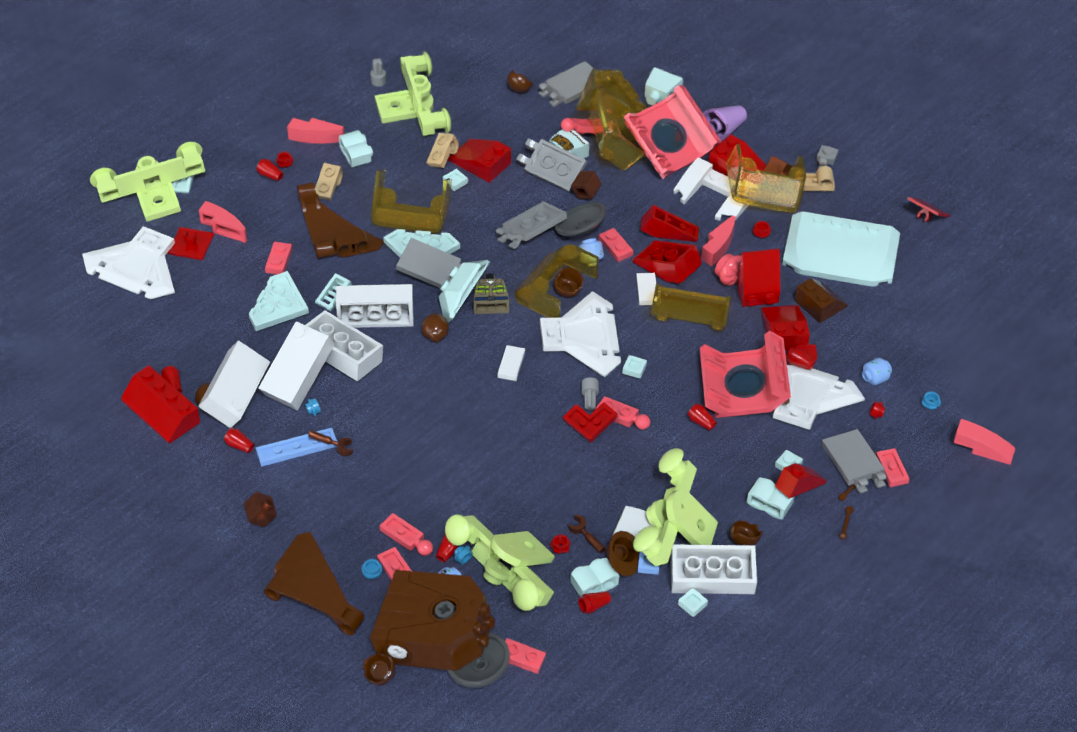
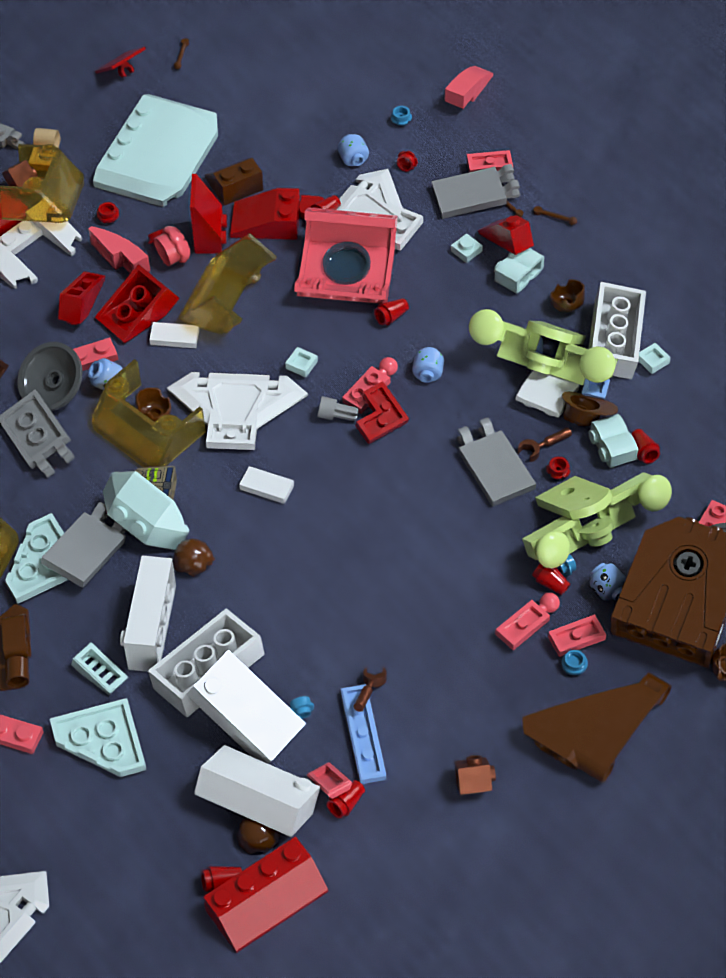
camera: 80 degrees left, 5 degrees up
none -> reddish brown hinge [173,38,189,70]
none -> coral tile [307,762,352,799]
none -> light blue head [412,347,444,383]
none -> light grey tile [457,417,536,507]

